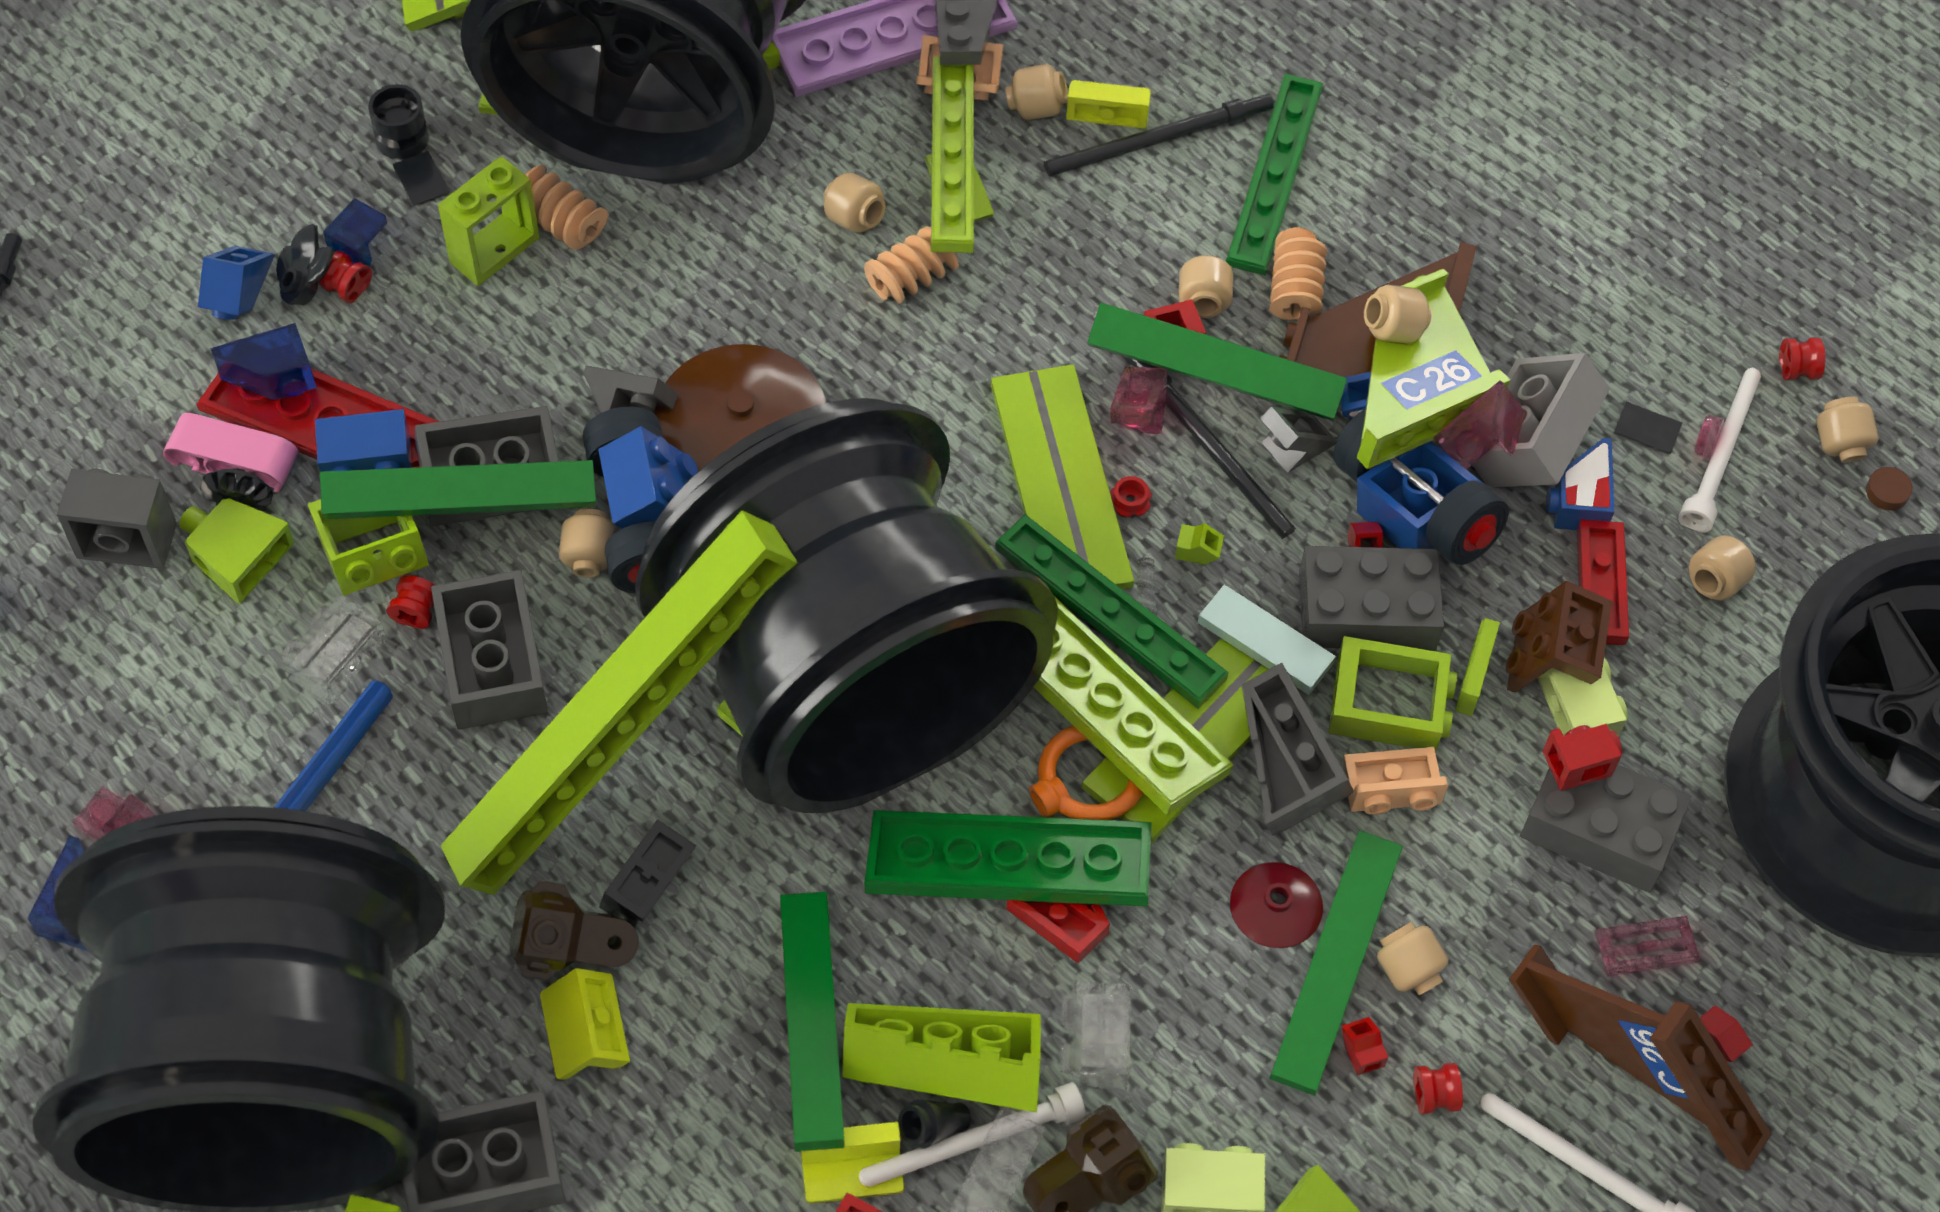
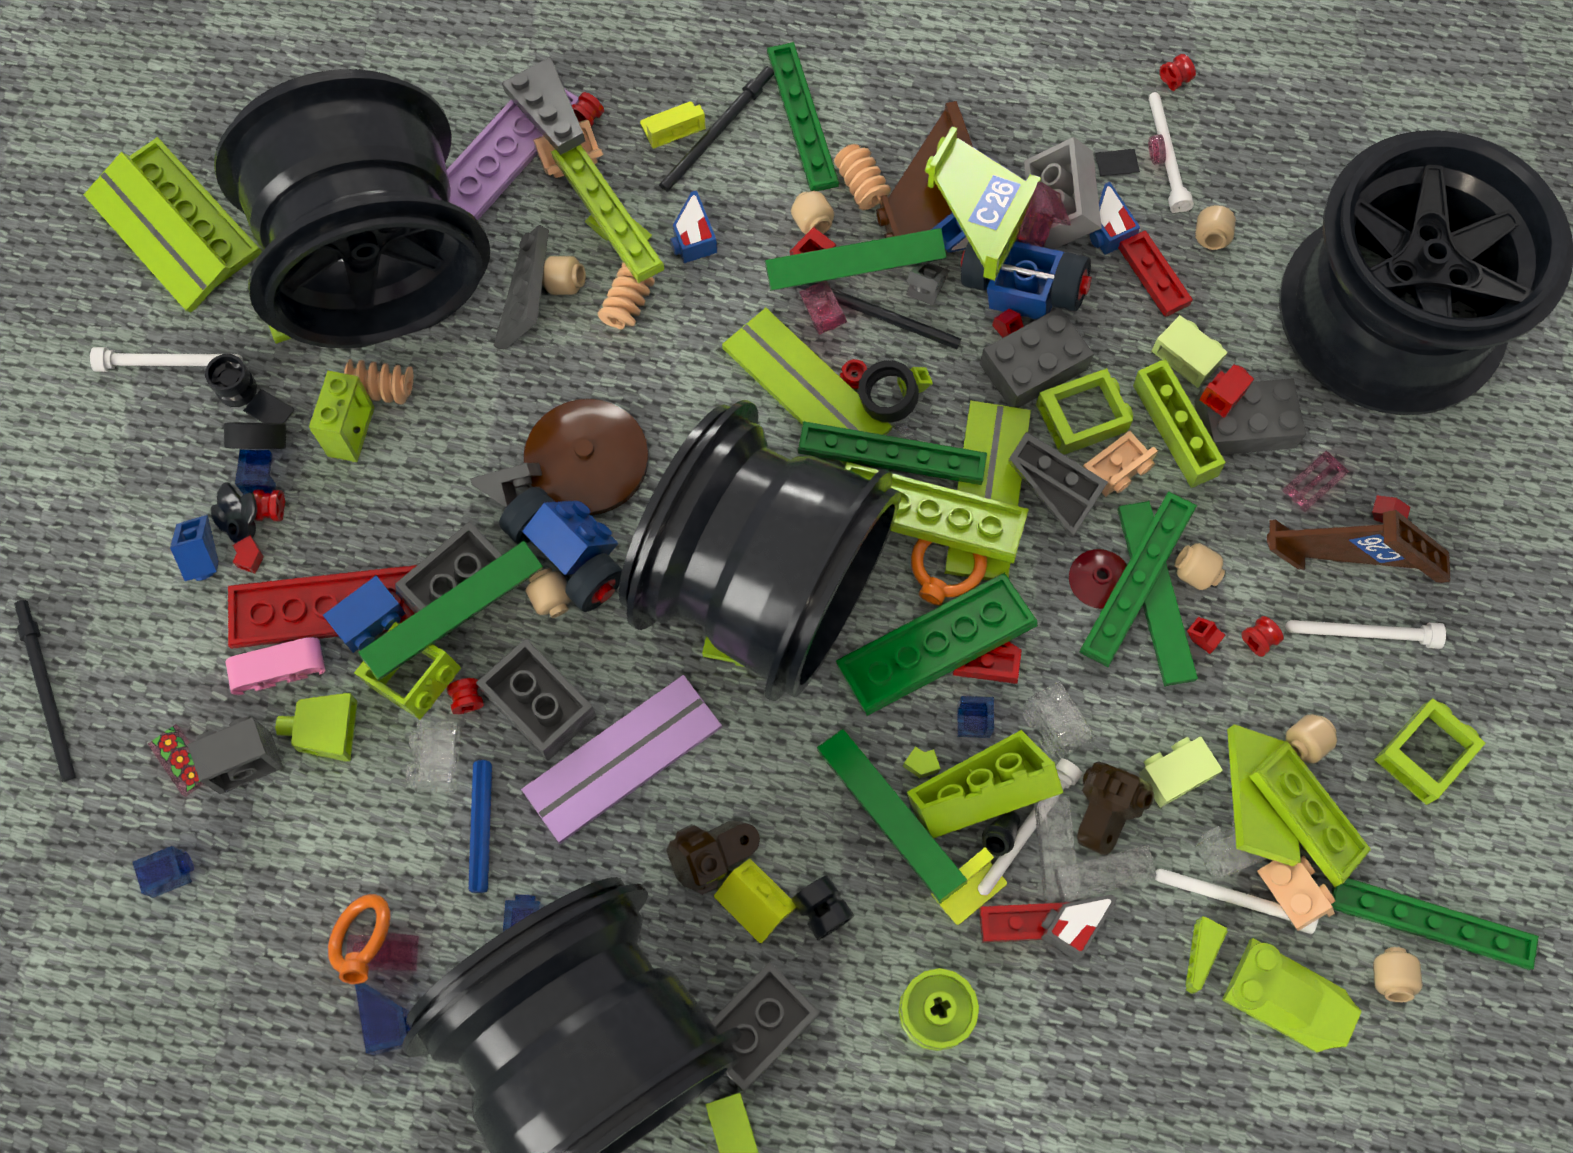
camera: 30 degrees left, 10 degrees up
black gear [200,469,273,511] -> none
clear blue slope [210,323,316,400] -> none
lime brick [440,511,798,895] -> none
black hinge [599,819,696,928] -> none
tan head [1006,64,1068,121] -> none
light aqua tile [1198,584,1336,695] -> none
tan head [1364,285,1432,344] -> none
lime tile [1455,618,1500,716] -> none
reddish brown bracket [1506,581,1612,693] -> none
tan head [1816,397,1879,463] -> none
reddish brown tile [1866,467,1913,511] -> none
none -> white piece [90,347,243,372]
none -> tile [148,724,203,797]
none -> black tyre [224,422,286,449]
none -> red piece [232,536,264,574]
none -> orange piece [328,894,391,984]
none -> dark grey wing [493,225,549,349]
none -> lavender tile [521,675,722,844]
none -> red wheel [571,92,604,127]
none -> slope [670,190,717,263]
none -> black wheel [791,875,854,941]
none -> black tyre [858,360,919,423]
none -> lime piece [903,746,941,778]
none -> clear blue panel [957,696,994,738]
none -> green tile [1079,491,1197,667]
none -> lime brick [1133,359,1226,488]

